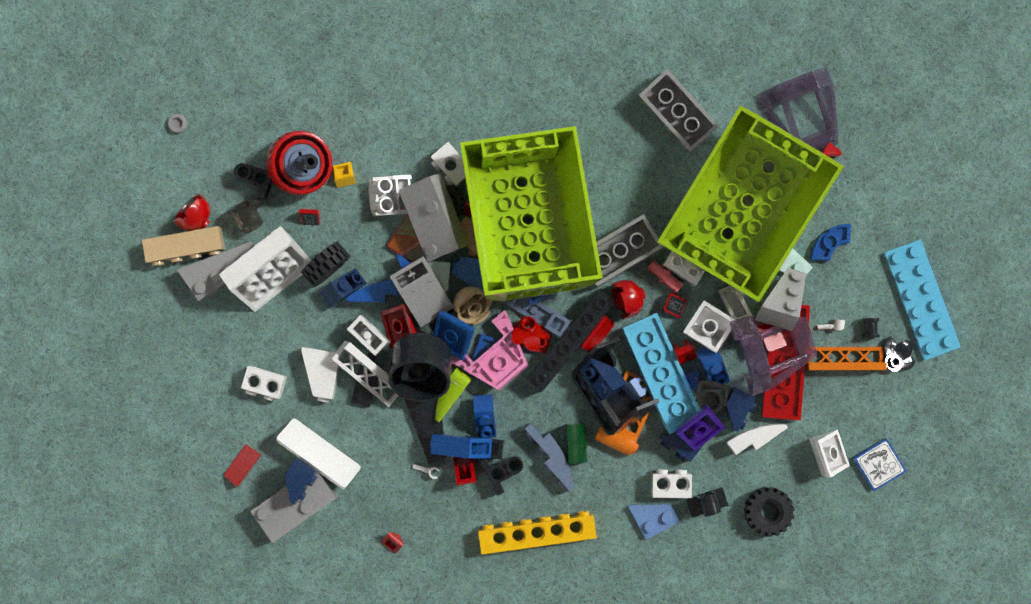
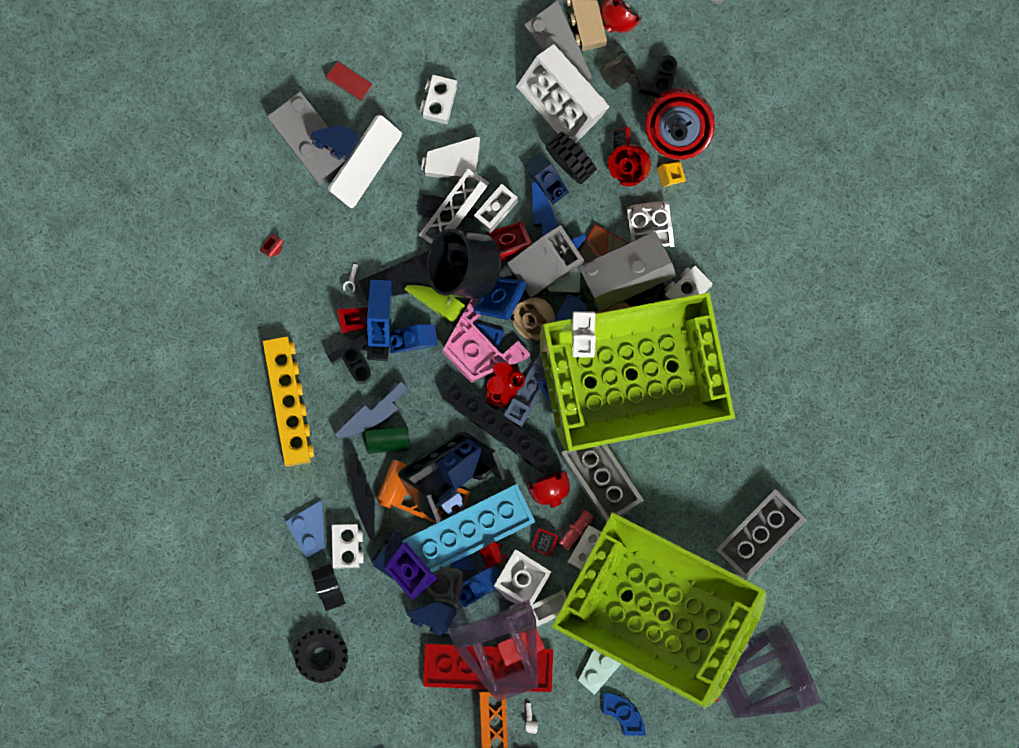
camera: 85 degrees right, 5 degrees down
red slope [581,316,615,352] -> none
white slope [725,424,788,455] -> none
light grey wedge [755,268,806,331] -> none
white slope [809,430,850,478] -> none
red slope [820,142,842,158] -> none
none -> black slope [349,454,375,540]
none -> white slope [572,311,596,357]
none -> red cylinder [608,143,651,187]

